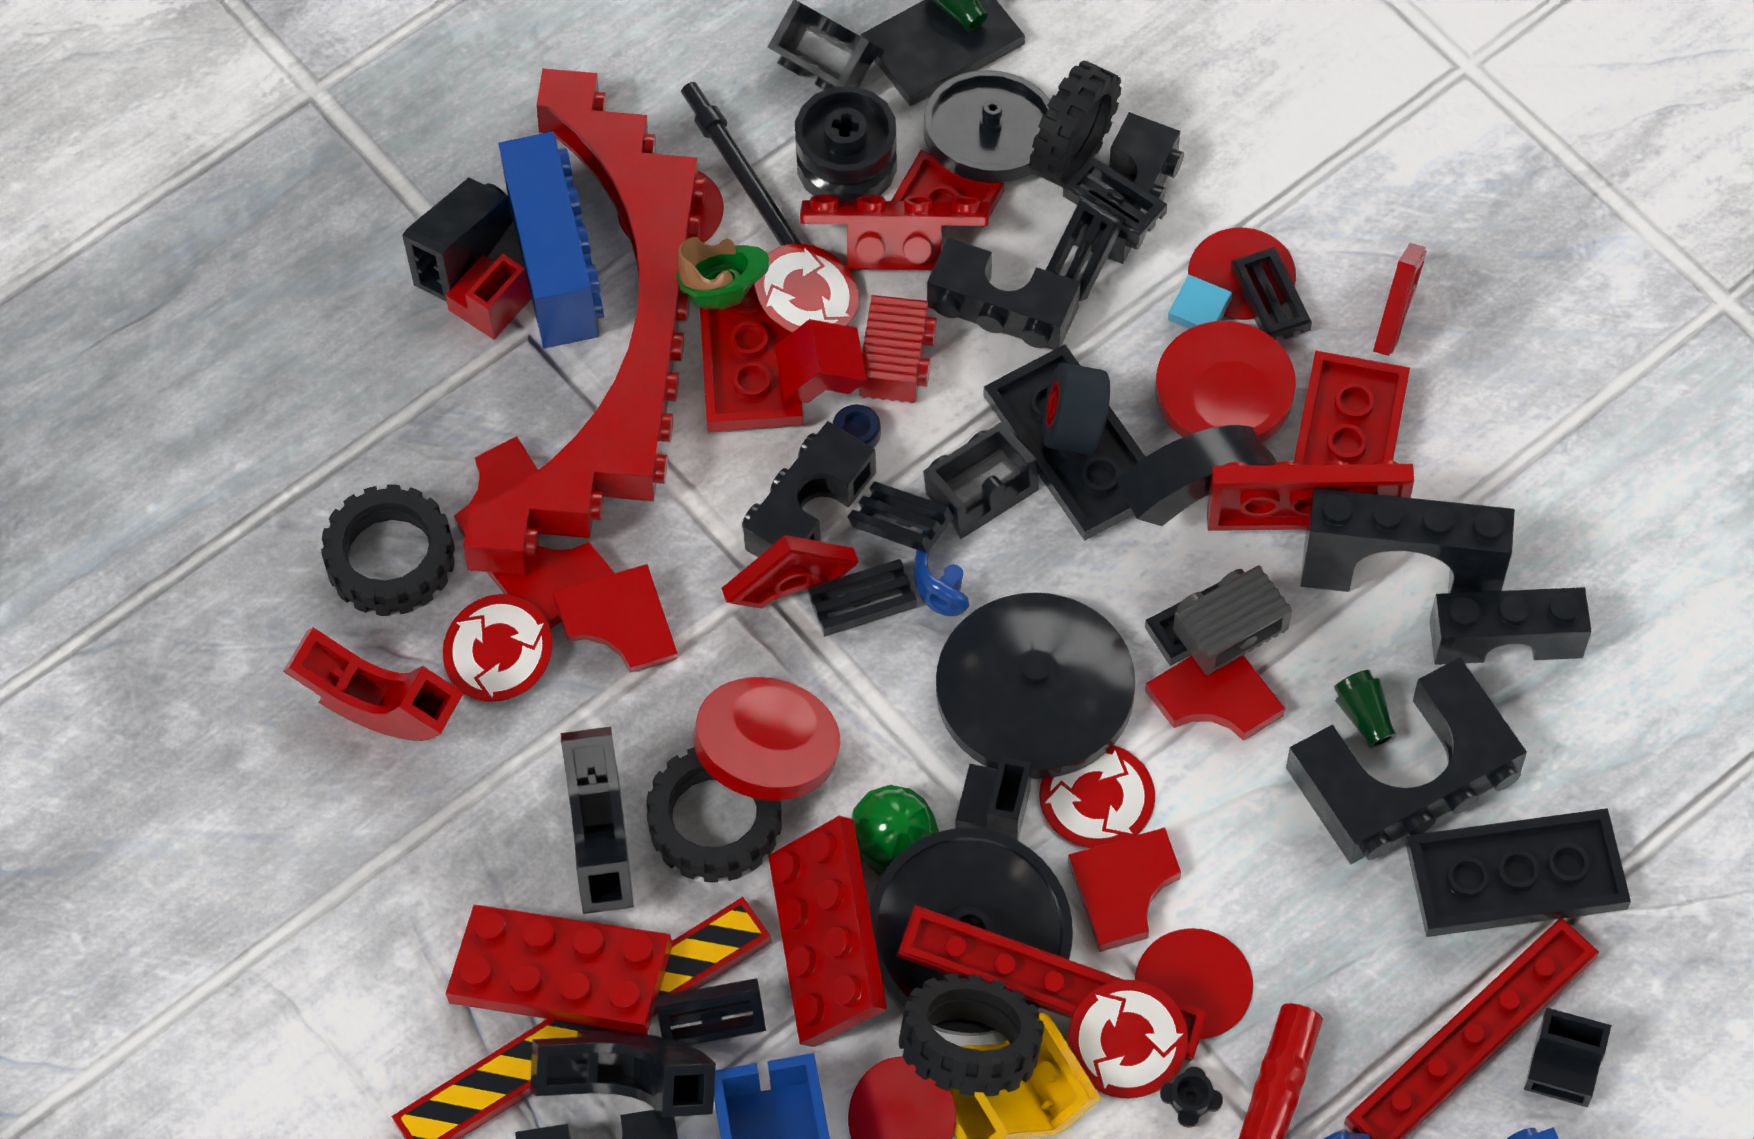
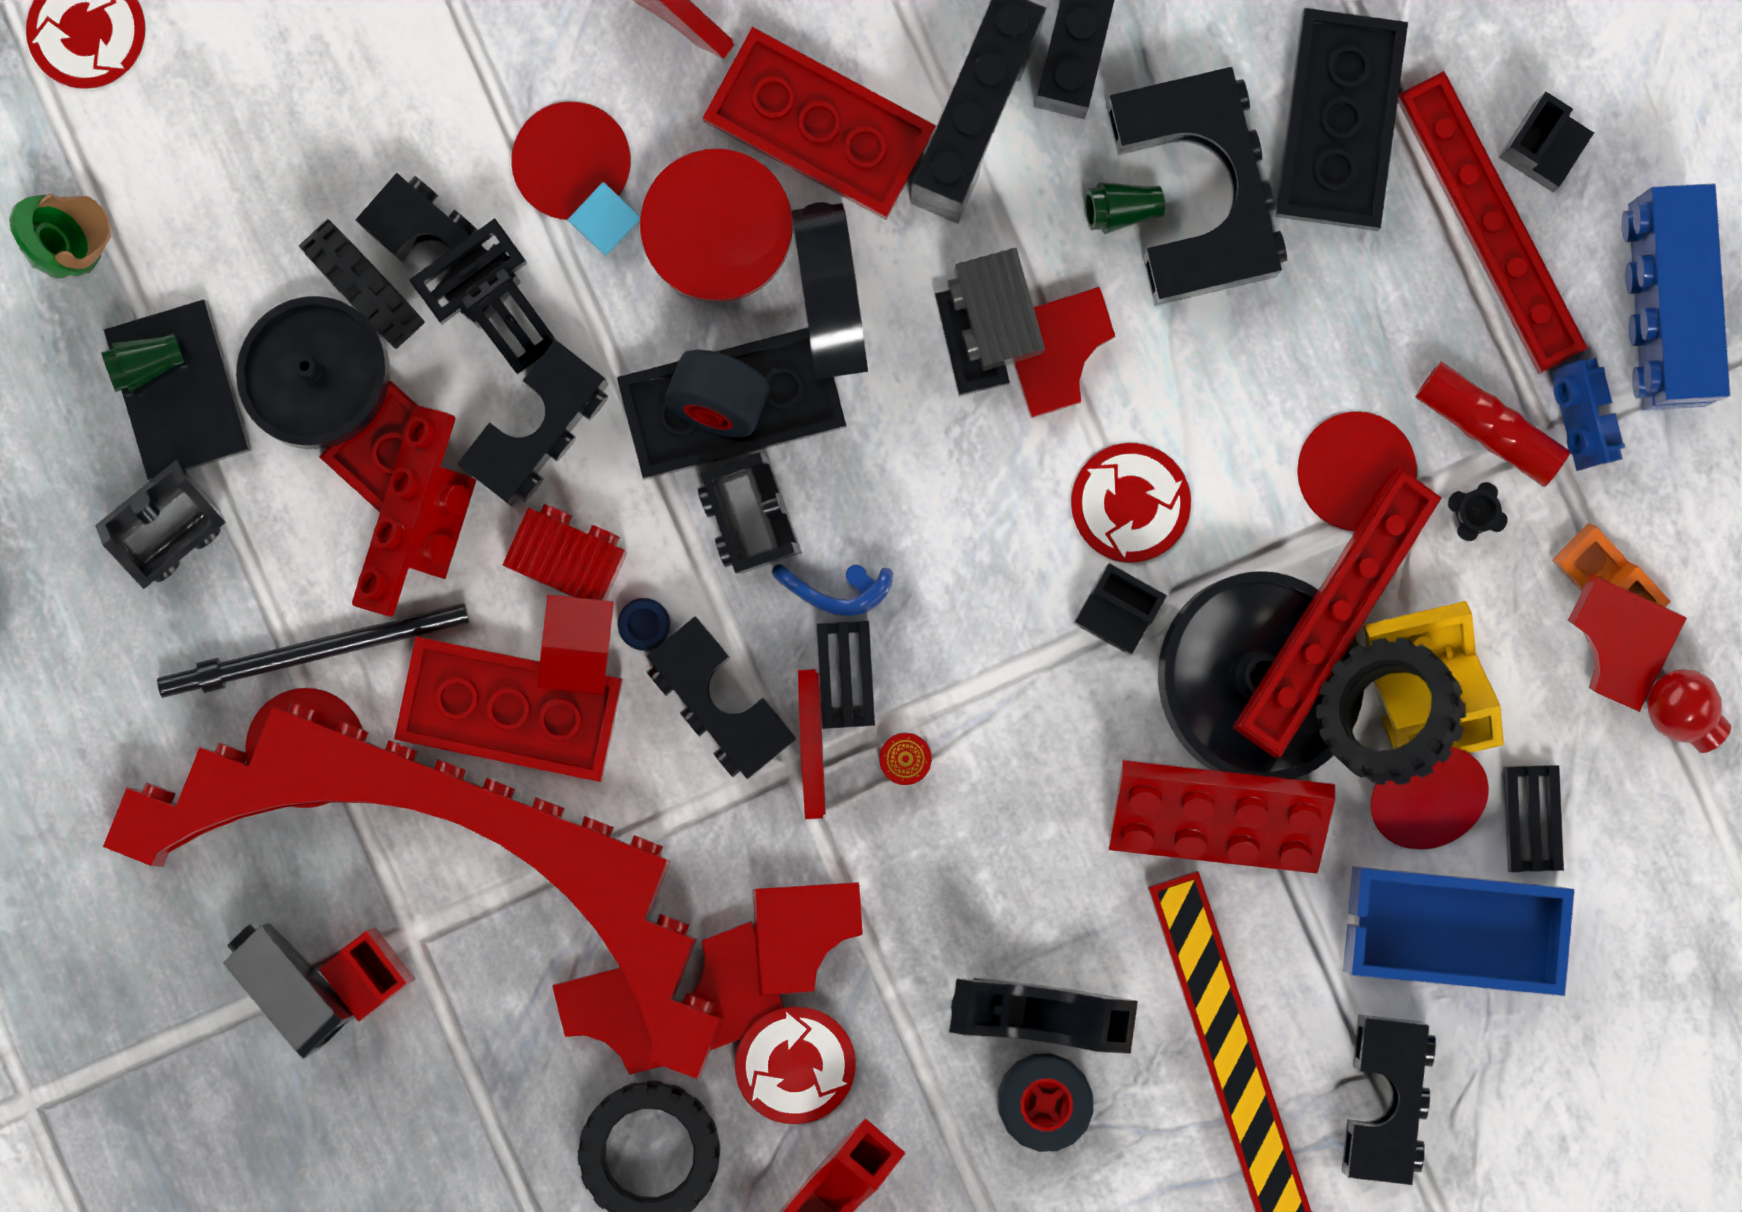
camera: 80 degrees left, 25 degrees up
red plate [445,904,673,1034] -> none
blue piece [498,131,604,349] -> none
black arch [530,1030,716,1117] -> none
black tyre [646,747,782,883] -> none
black tile [655,978,766,1045] -> none
green piece [676,237,770,310] -> none
red piece [693,677,840,801] -> none
sticker [755,244,859,332] -> none
black wheel [795,86,897,201] -> none
black tile [847,481,954,553] -> none
green piece [851,785,939,876] -> none
black dish [936,593,1135,779] -> none
red tile [1068,827,1181,952] -> none
sticker [1068,980,1188,1099] -> none
red plate [1207,460,1414,531] -> none
black tile [1230,247,1312,340] -> none
none -> red tile [879,733,932,785]
none -> black wheel [997,1053,1094,1152]

